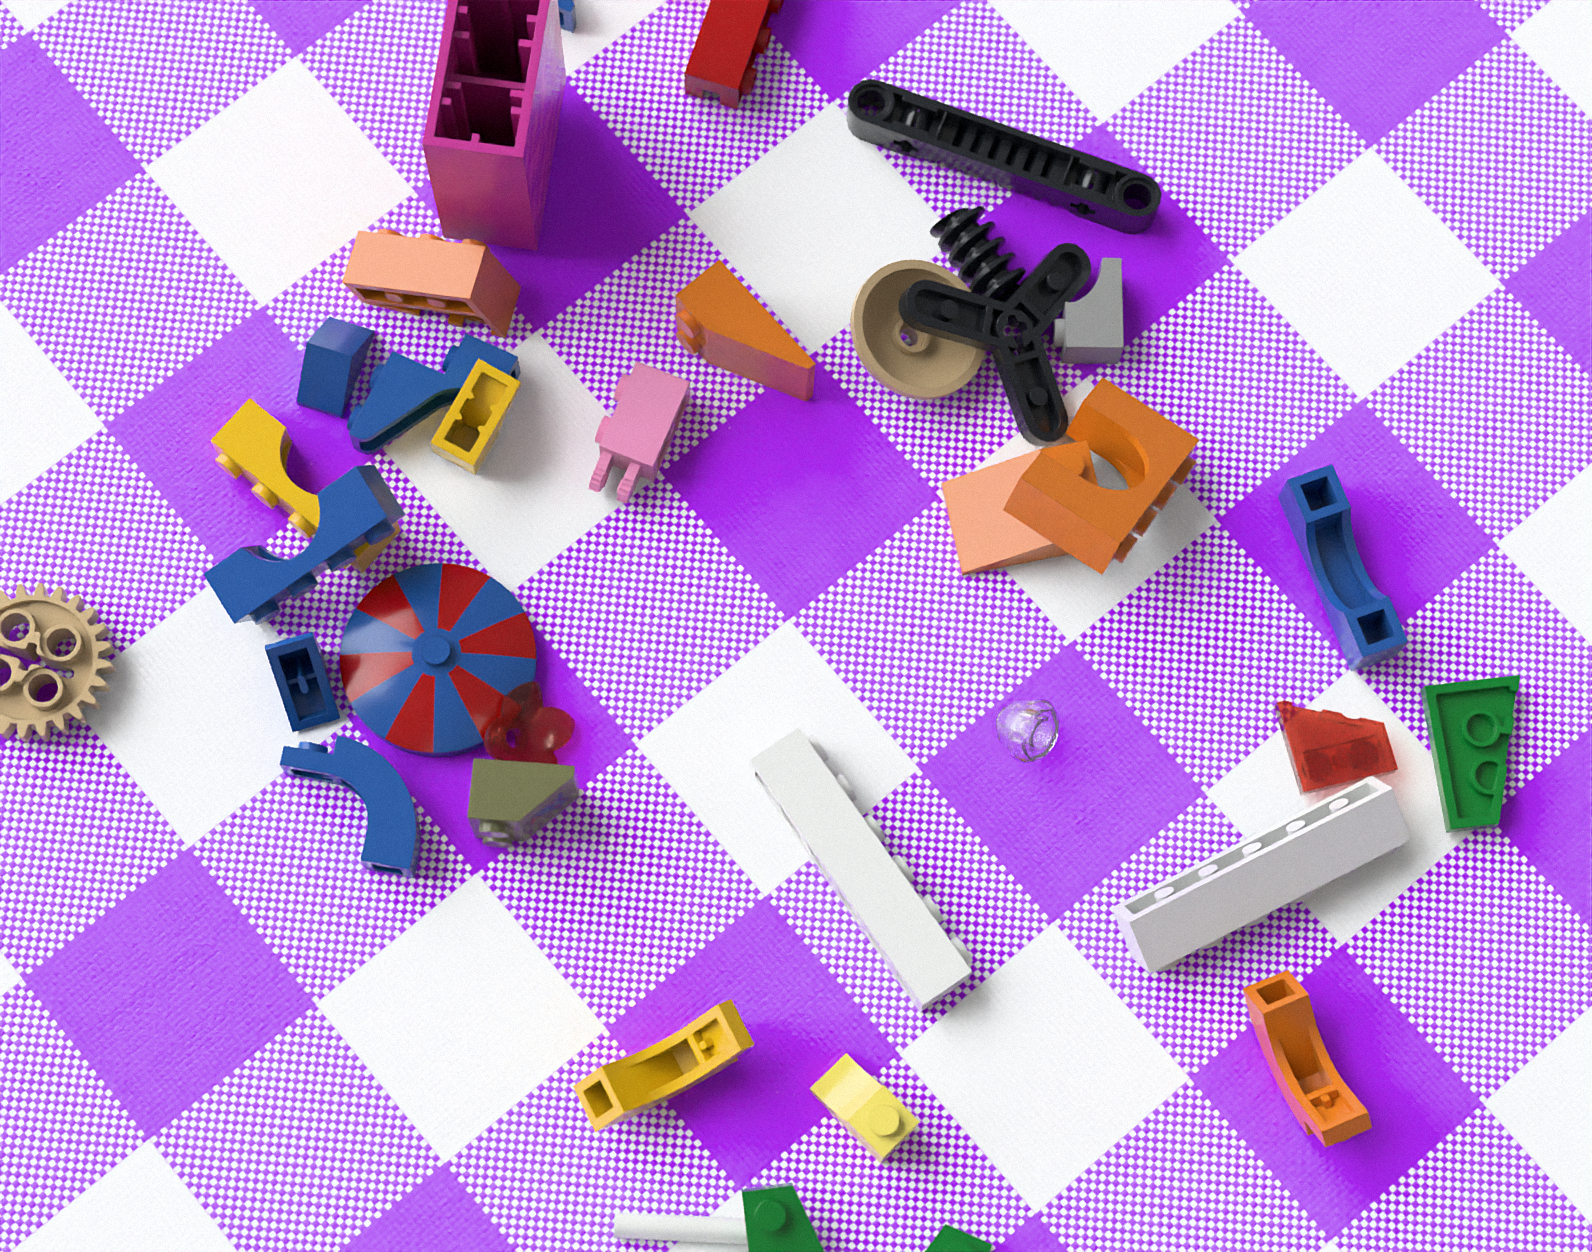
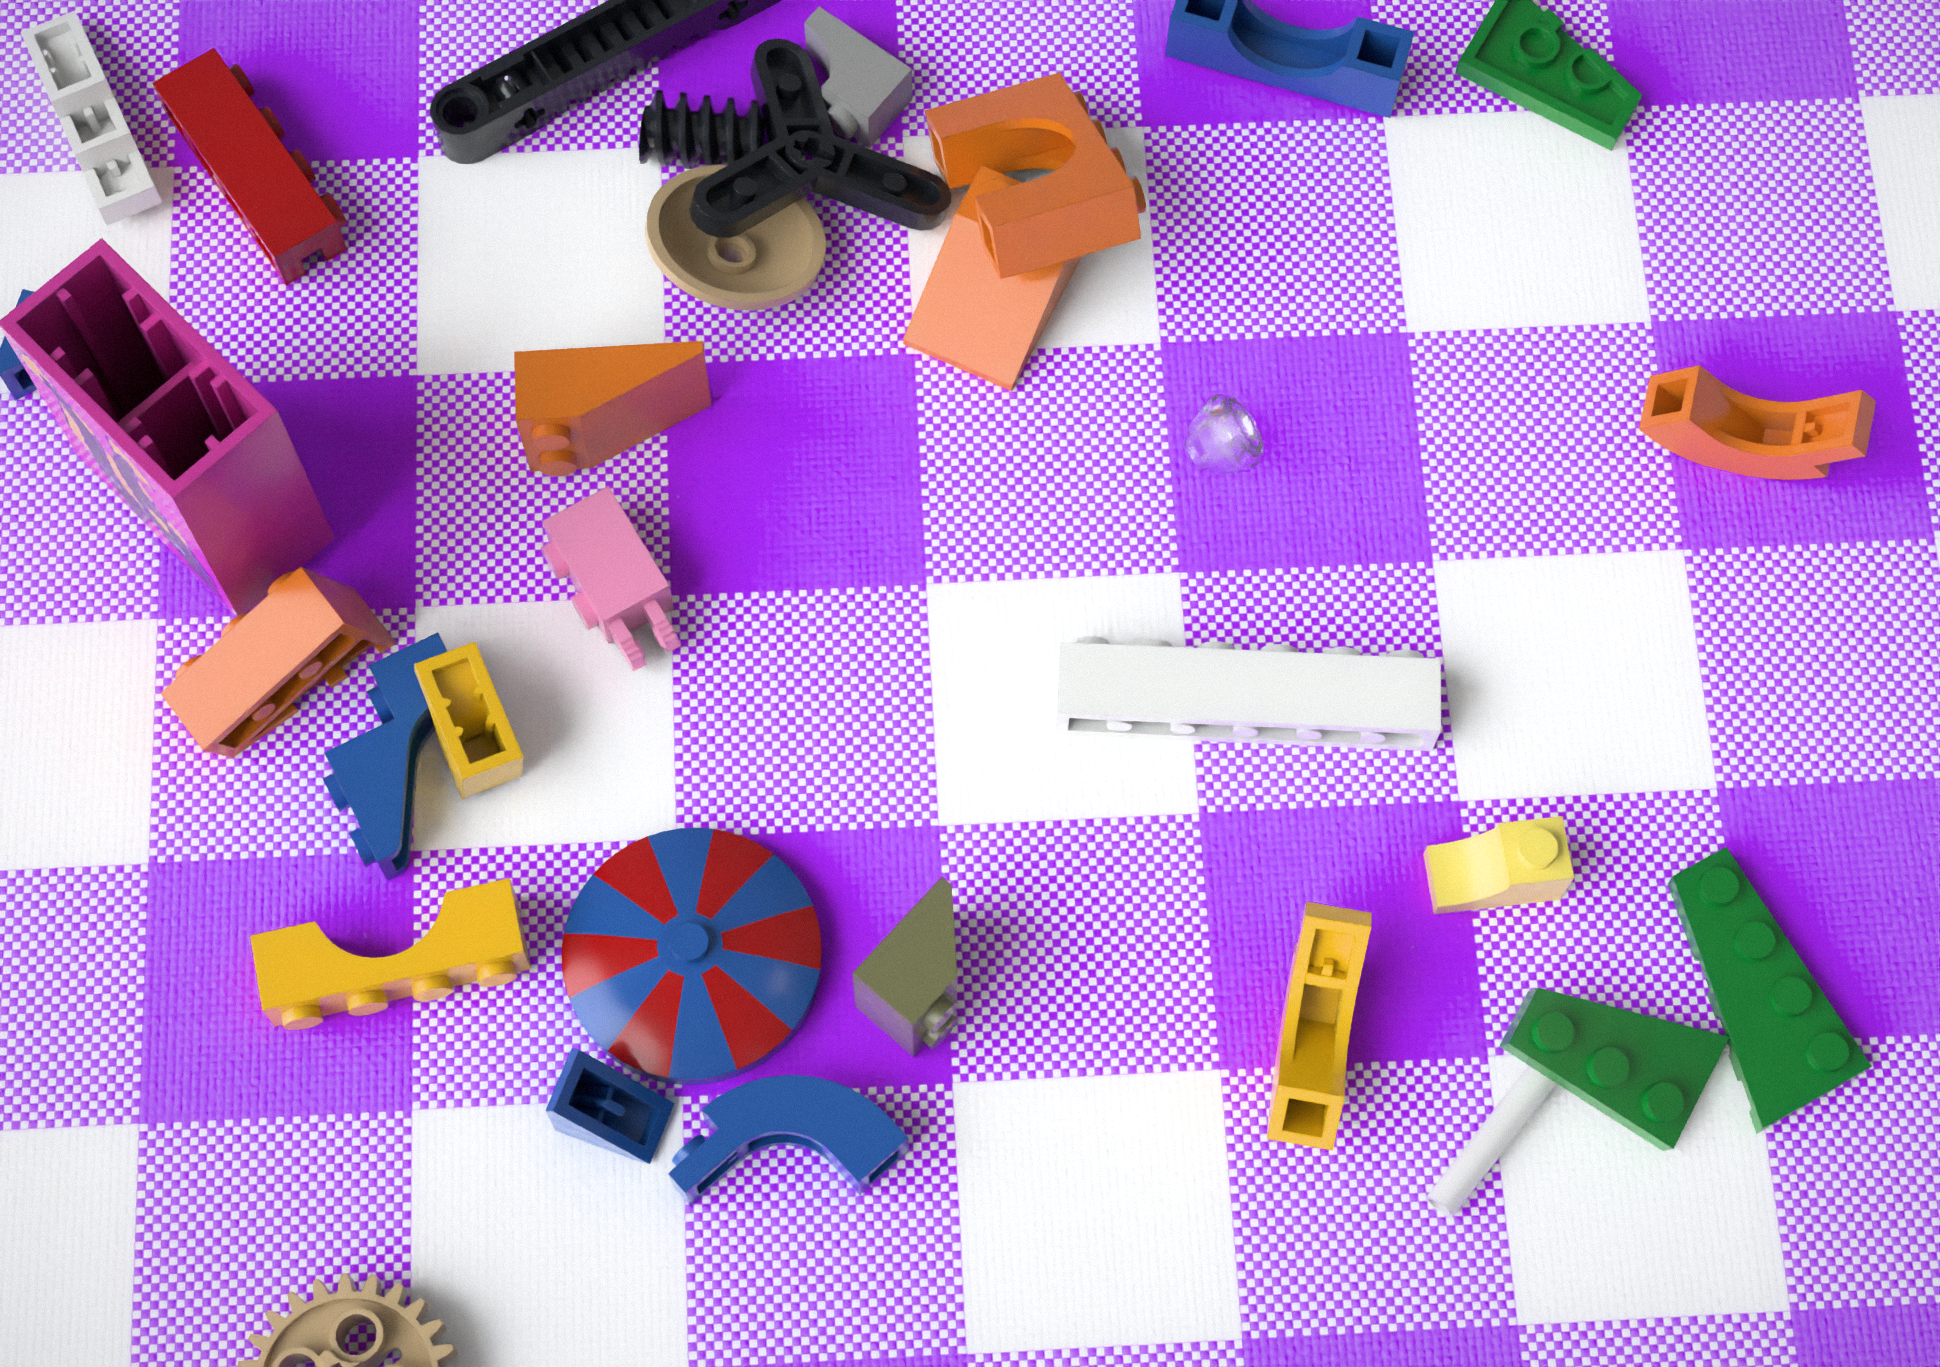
camera: 50 degrees left, 5 degrees down
blue arch [203,465,406,625] -> none
blue slope [296,316,375,419] -> none
clear red plate [484,681,576,765] -> none
white brick [1111,775,1412,974] -> none
clear red wing [1274,700,1398,796] -> none

